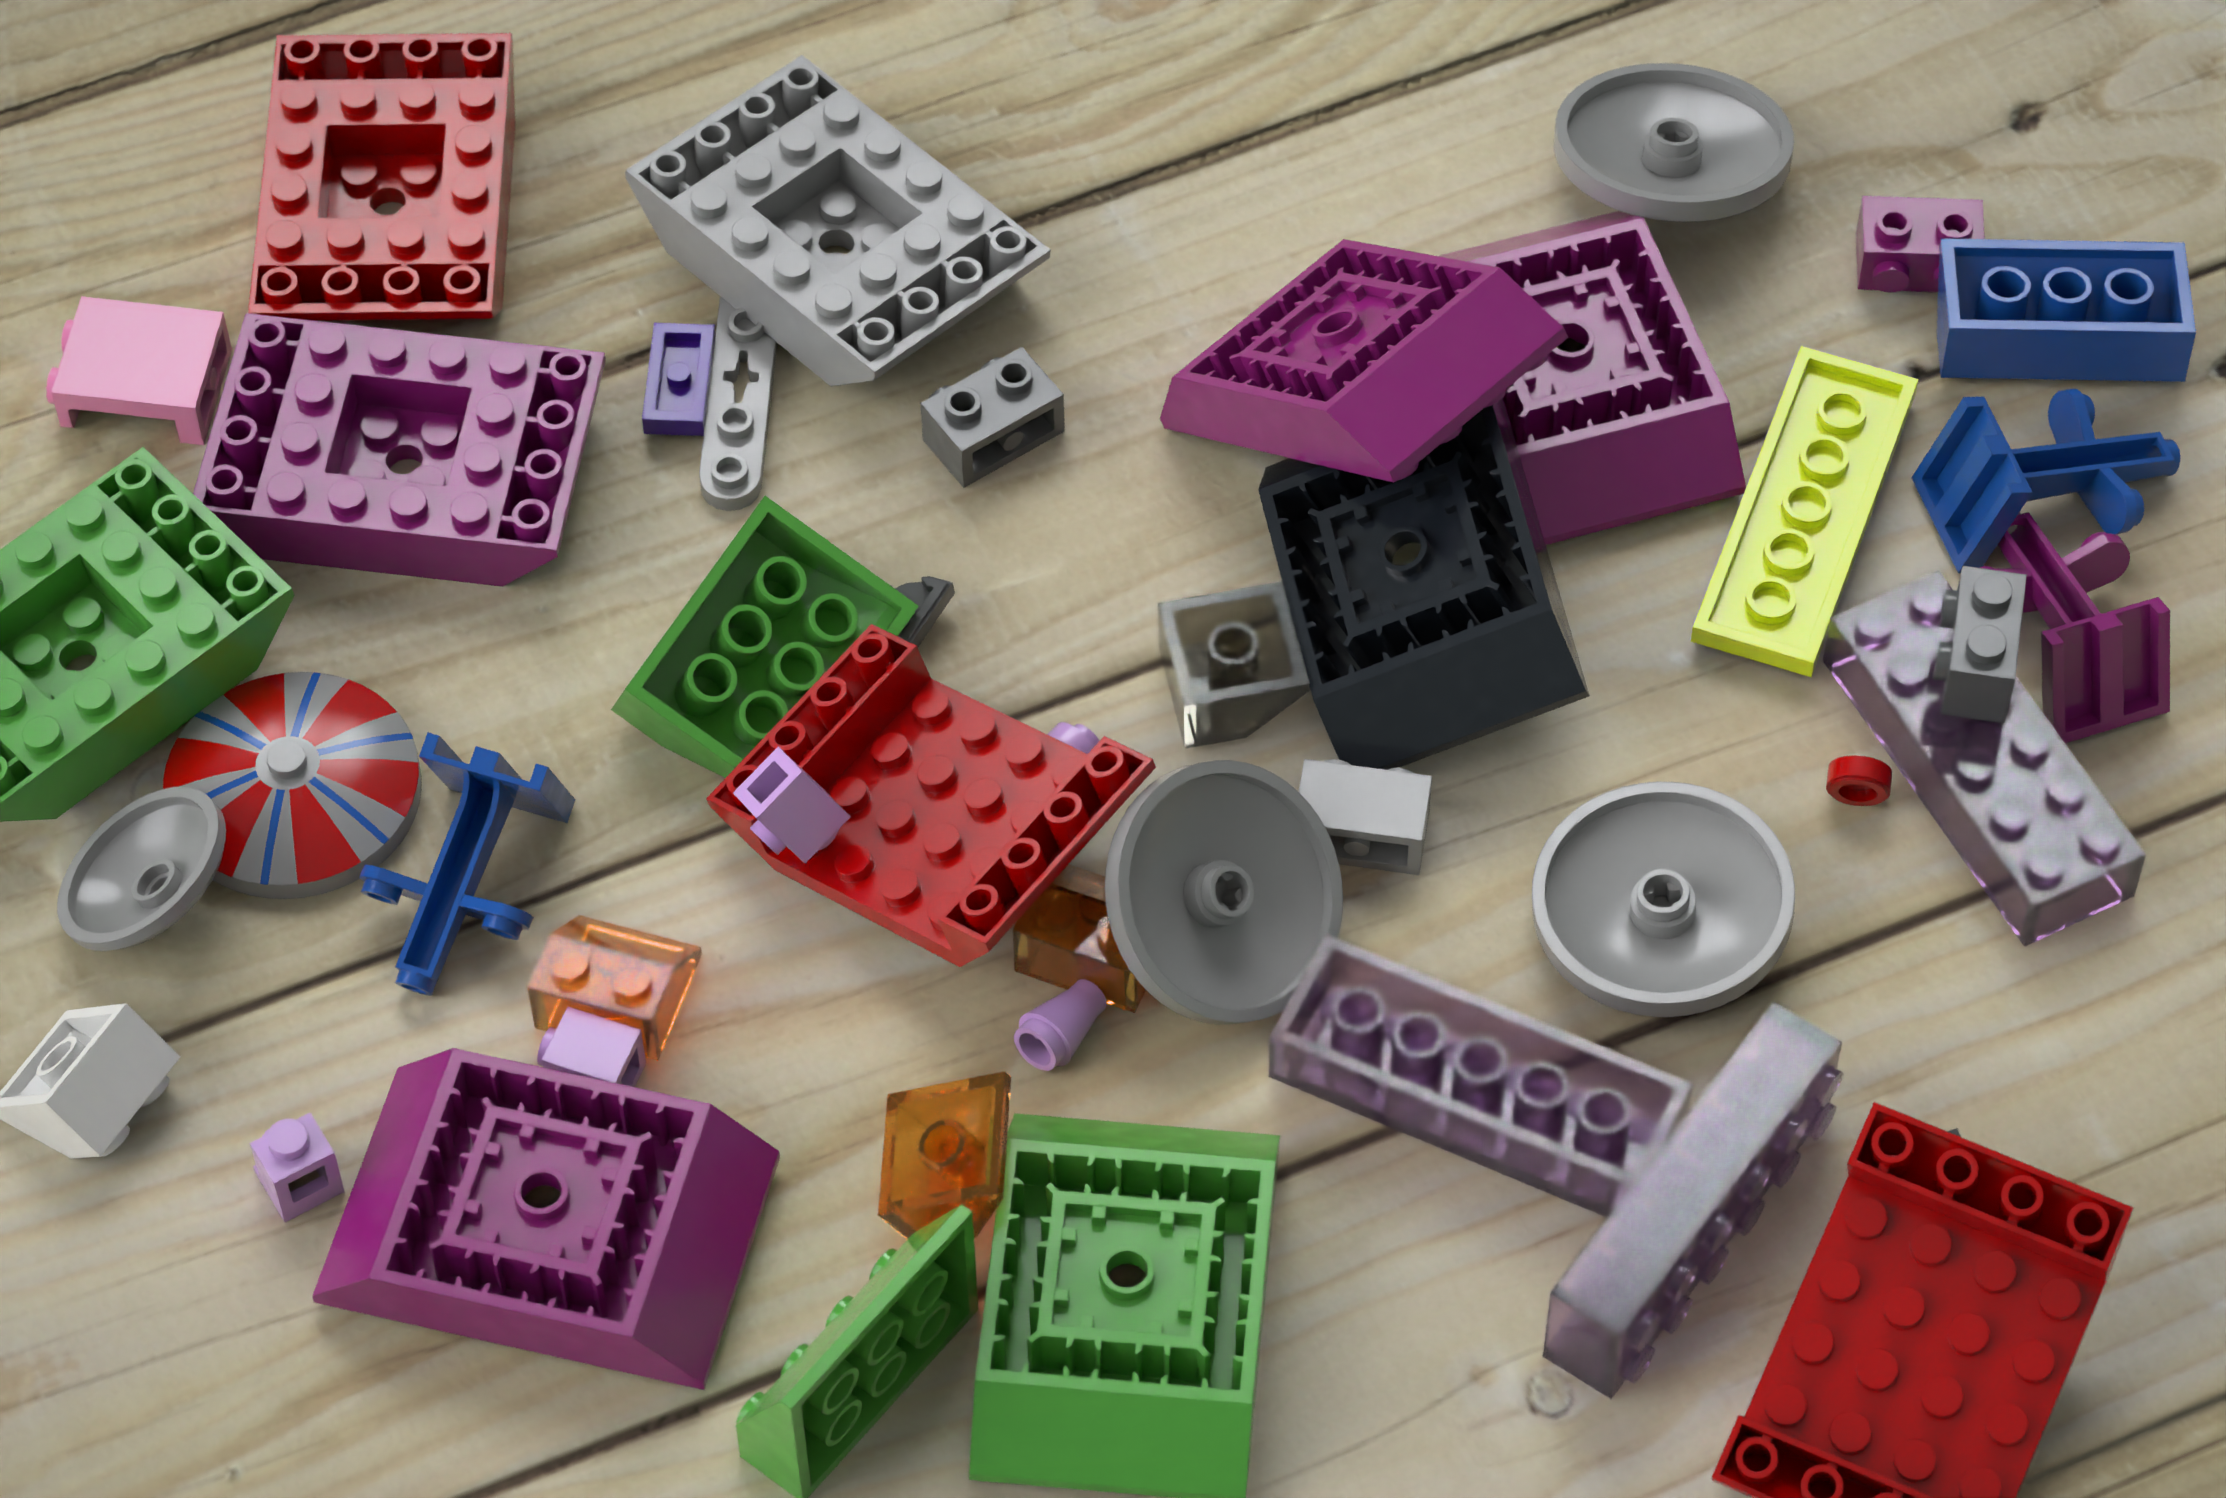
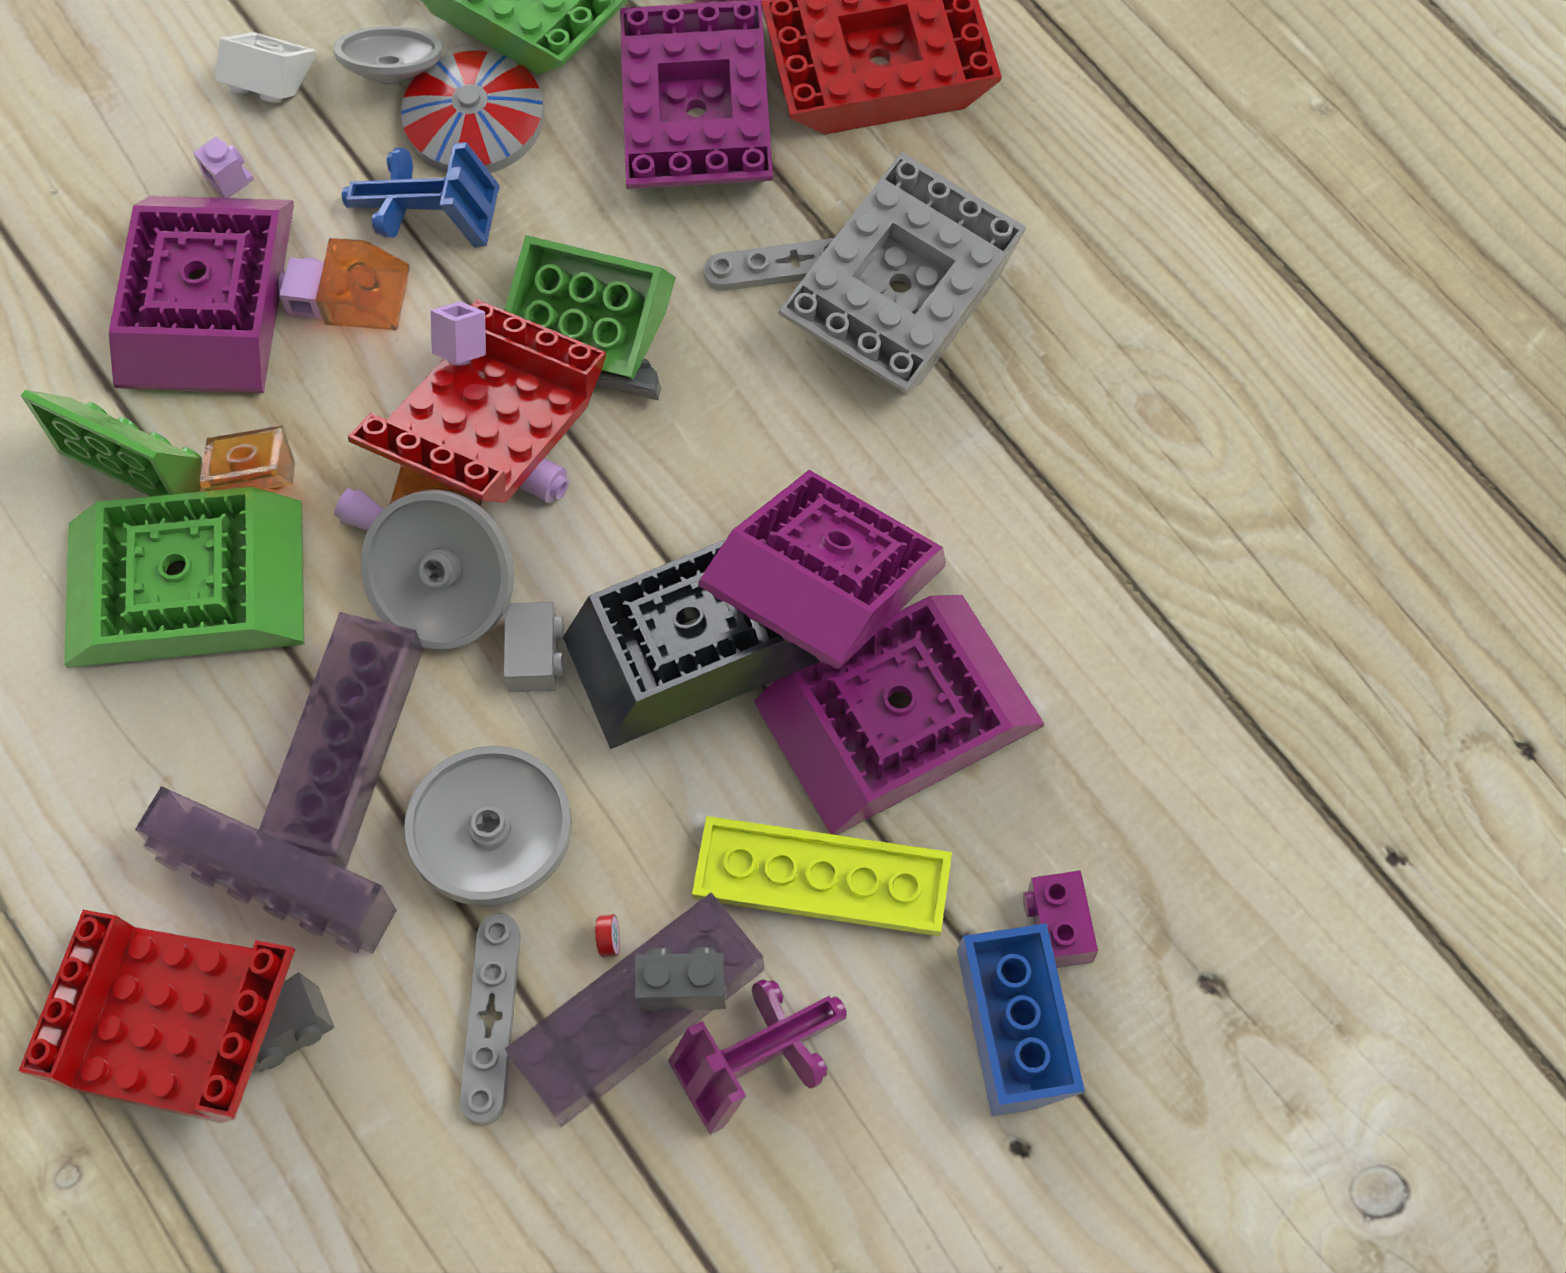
camera: 80 degrees right, 10 degrees up
plate [642,322,716,436] -> none
dark grey brick [920,347,1065,488] -> none
clear smoke slope [1158,581,1310,749] -> none
light grey dish [1554,63,1794,222] -> none
blue piece [1911,389,2181,573] -> none
none -> light grey piece [460,913,521,1126]

